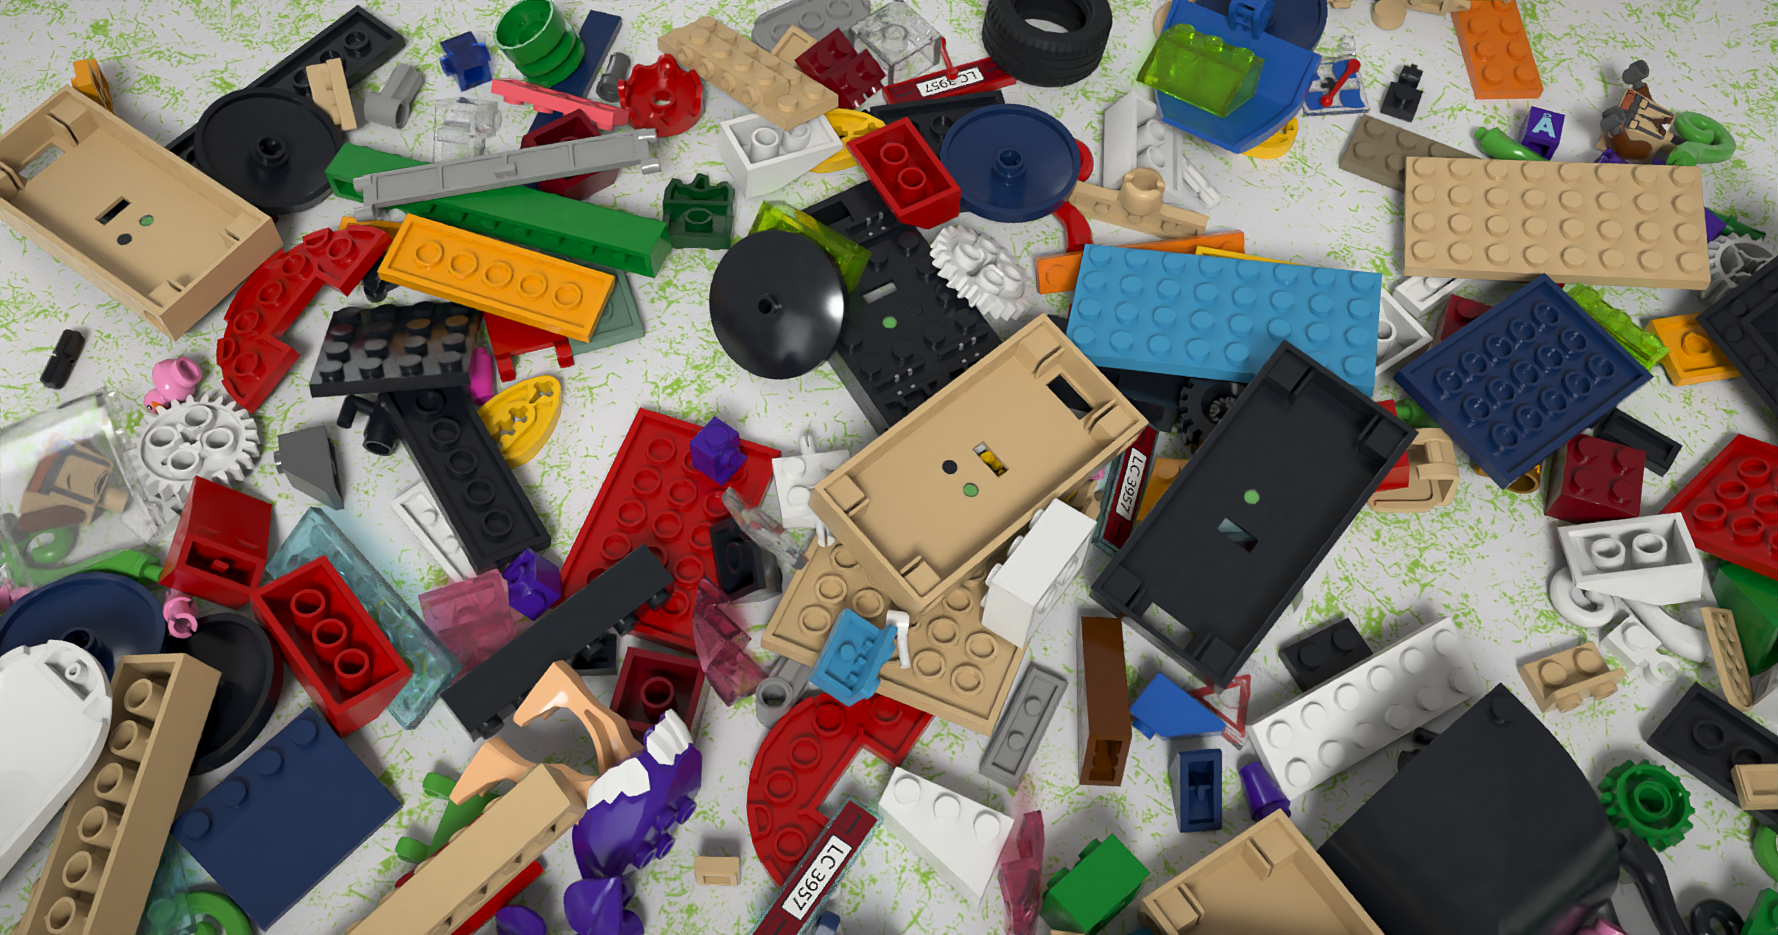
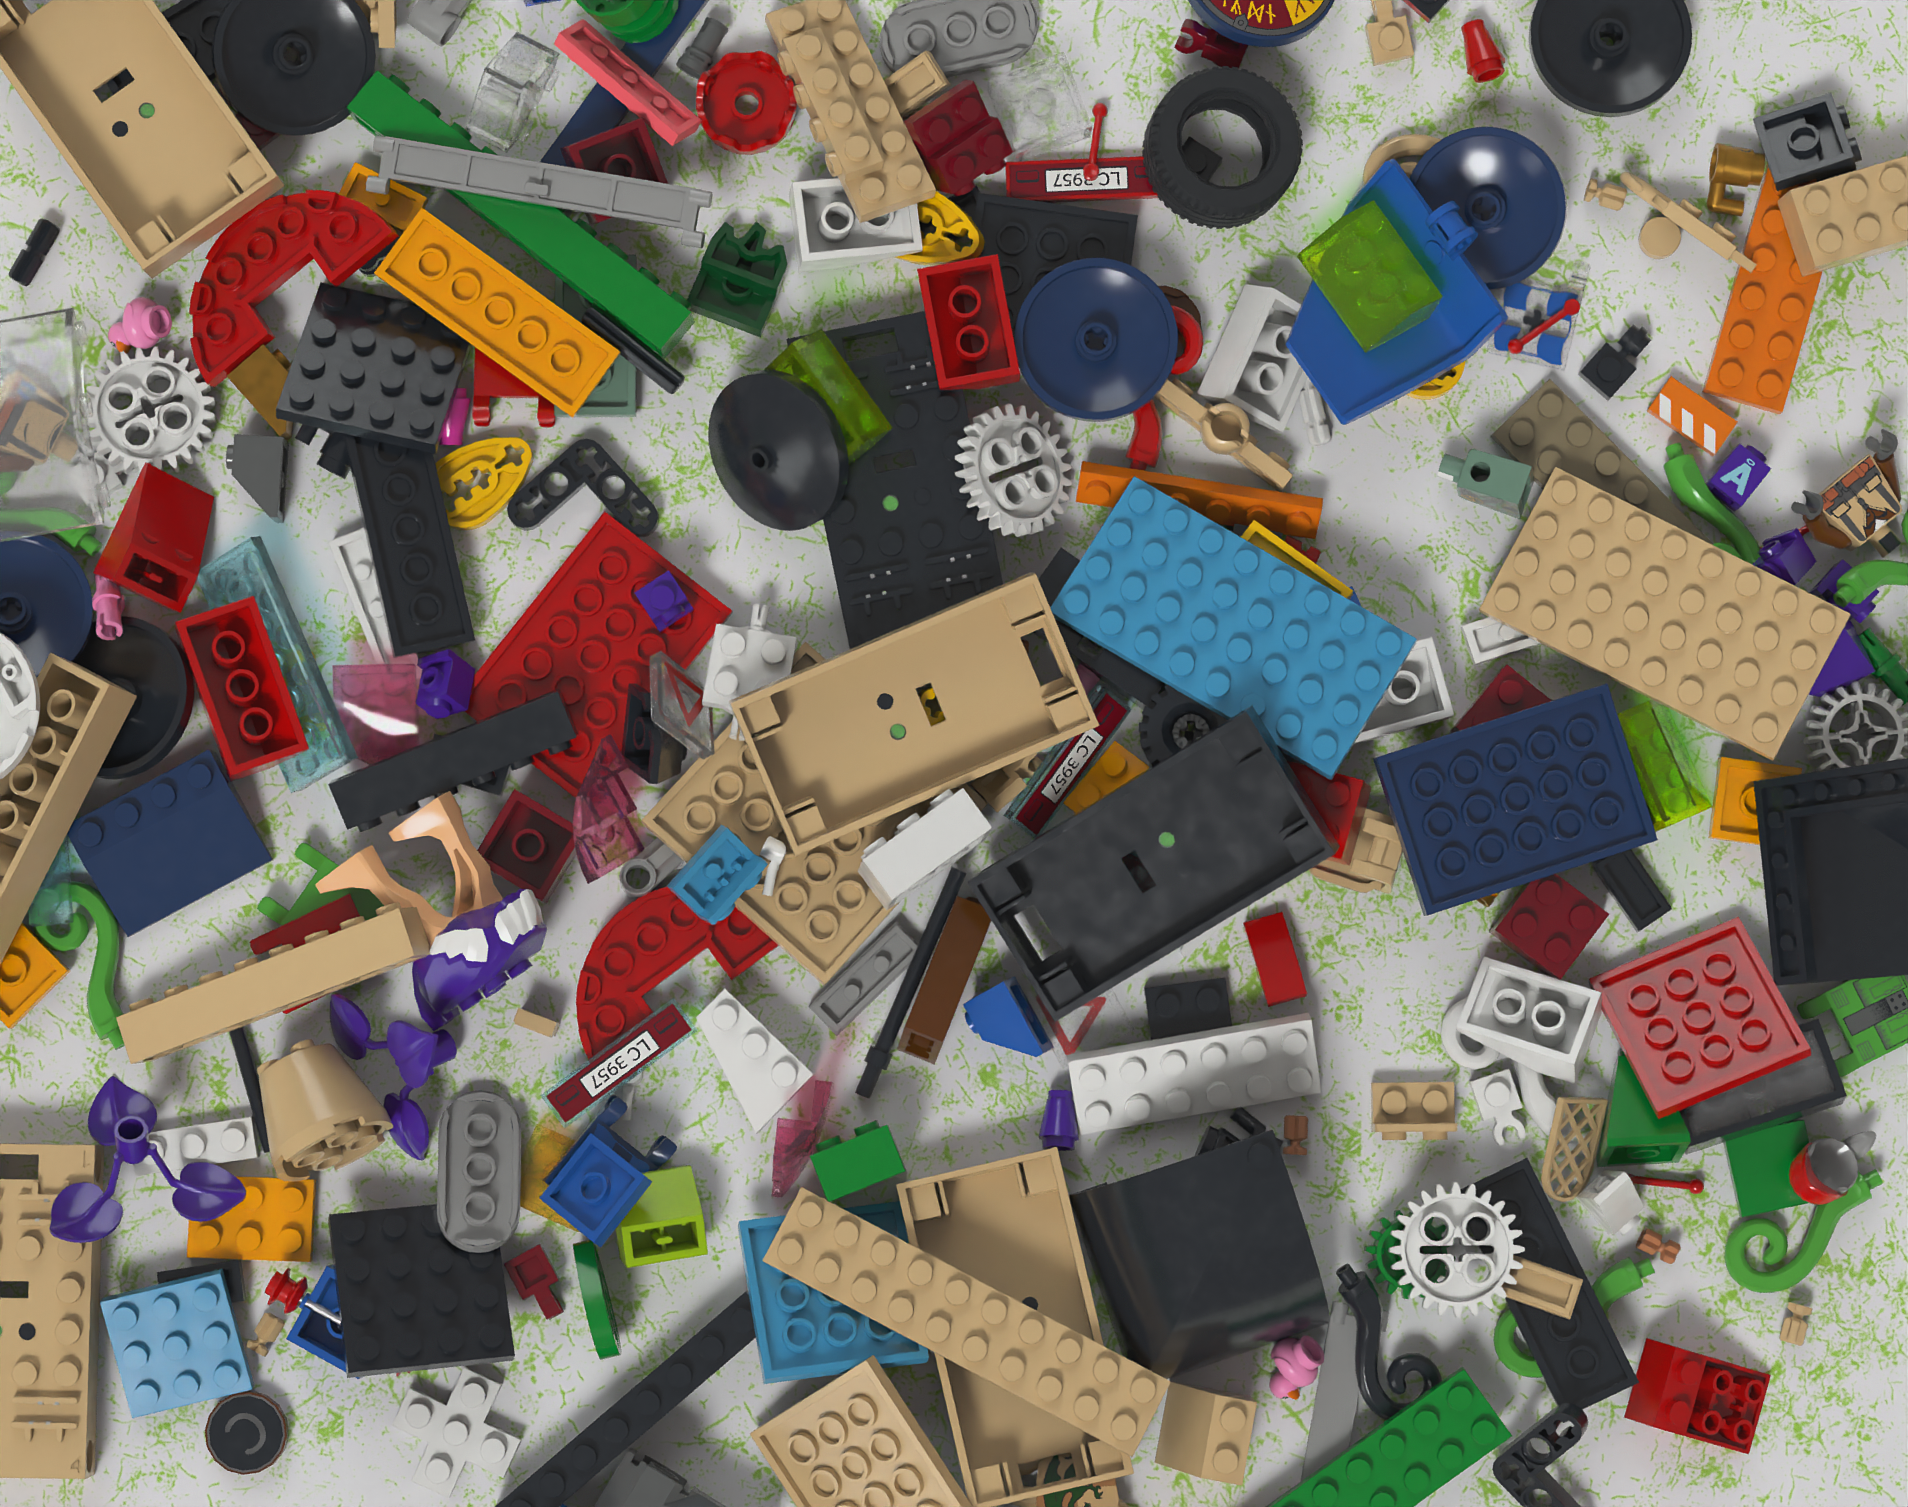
camera: 20 degrees right, 25 degrees up
dark blue slope [1168,748,1222,833] -> none
none -> pearl gold slope [227,344,293,441]
none -> black beam [507,439,659,537]
none -> black axle [581,305,685,394]
none -> black bar [855,867,967,1099]
none -> red slope [1243,912,1307,1007]
none -> white gear [1388,1182,1525,1318]
none -> sand green torso [1437,449,1534,519]
none -> orange tile [1647,376,1738,457]

